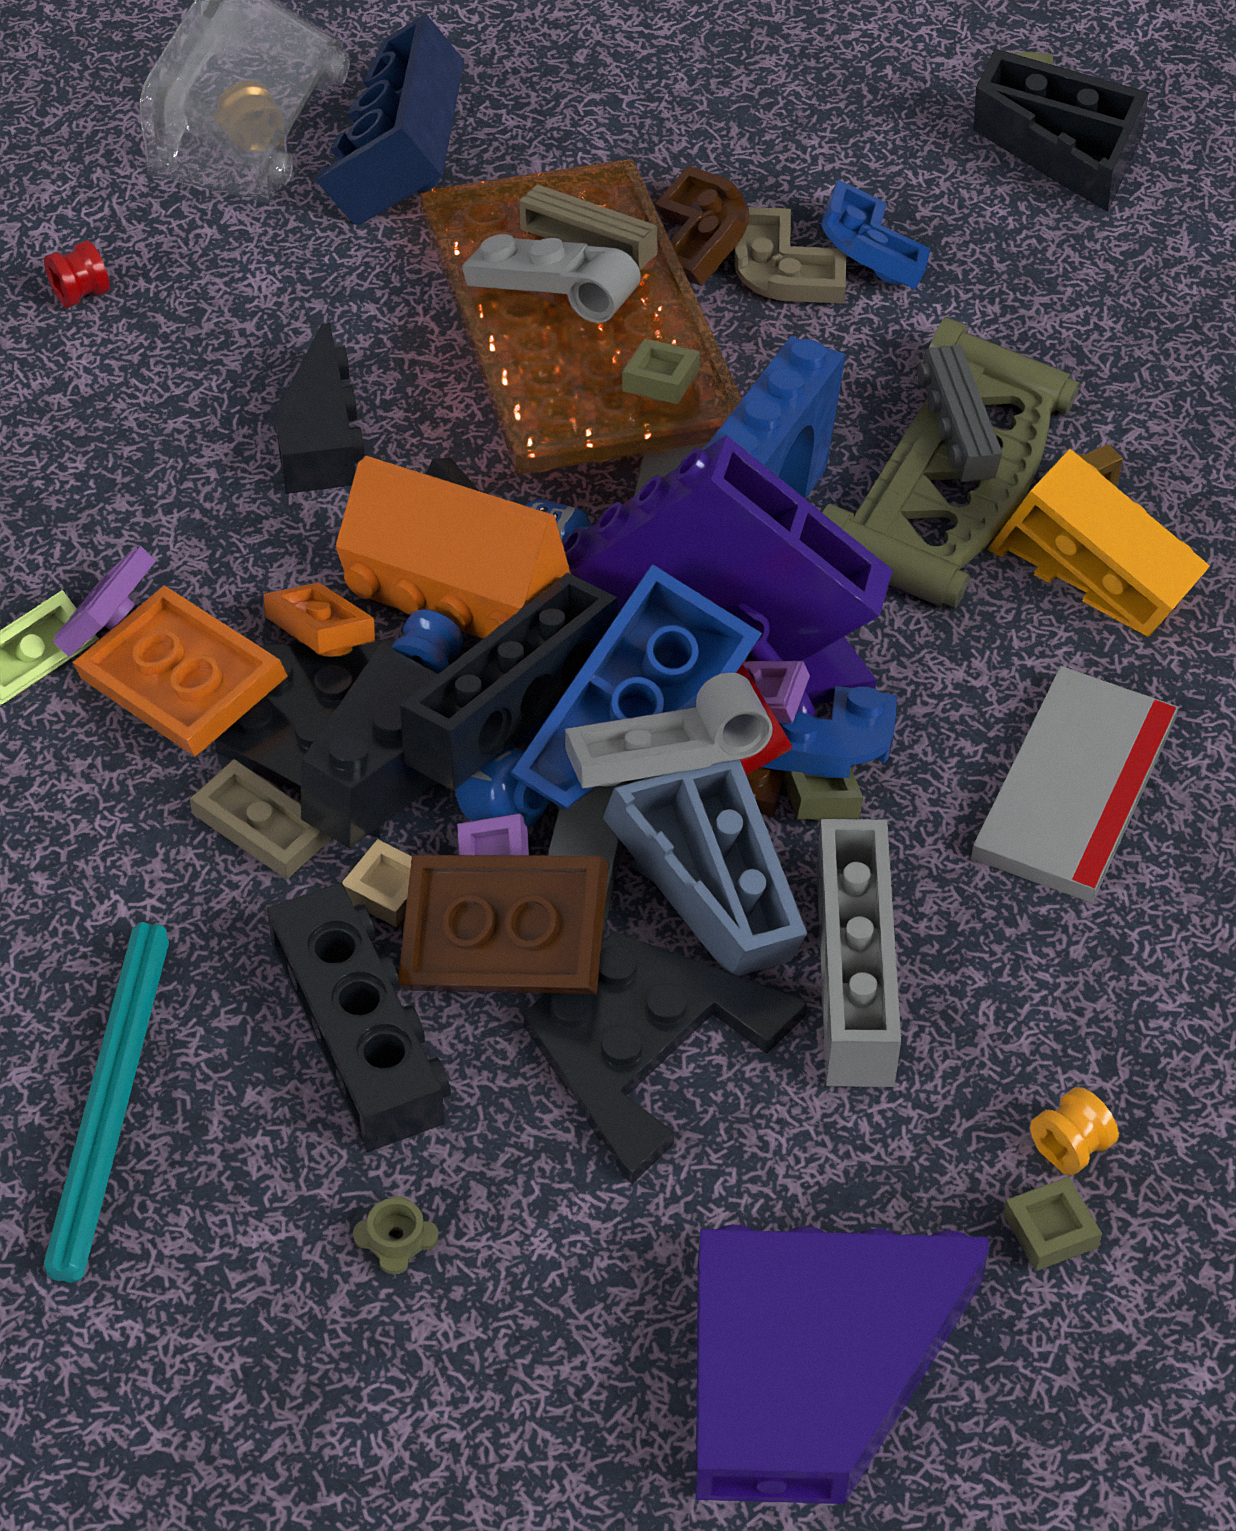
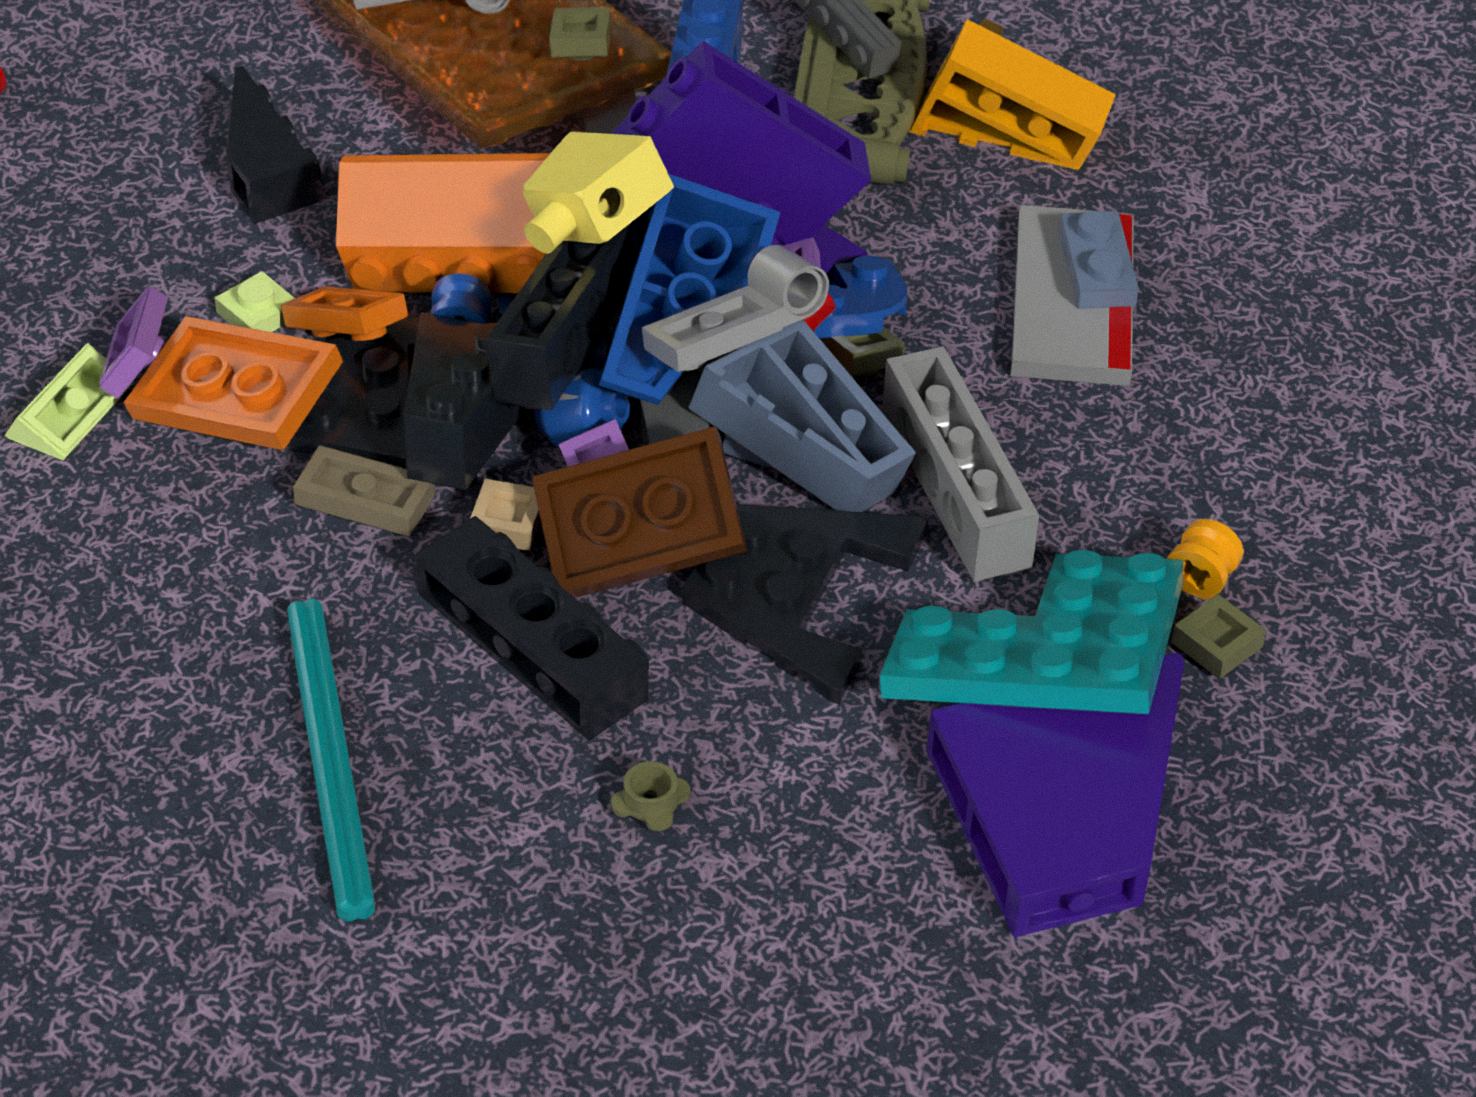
camera: 20 degrees left, 5 degrees down
none -> yellowish green plate [215,271,295,332]
none -> light yellow torso [523,132,674,254]
none -> teal plate [880,550,1183,714]
none -> sand blue plate [1059,211,1139,309]

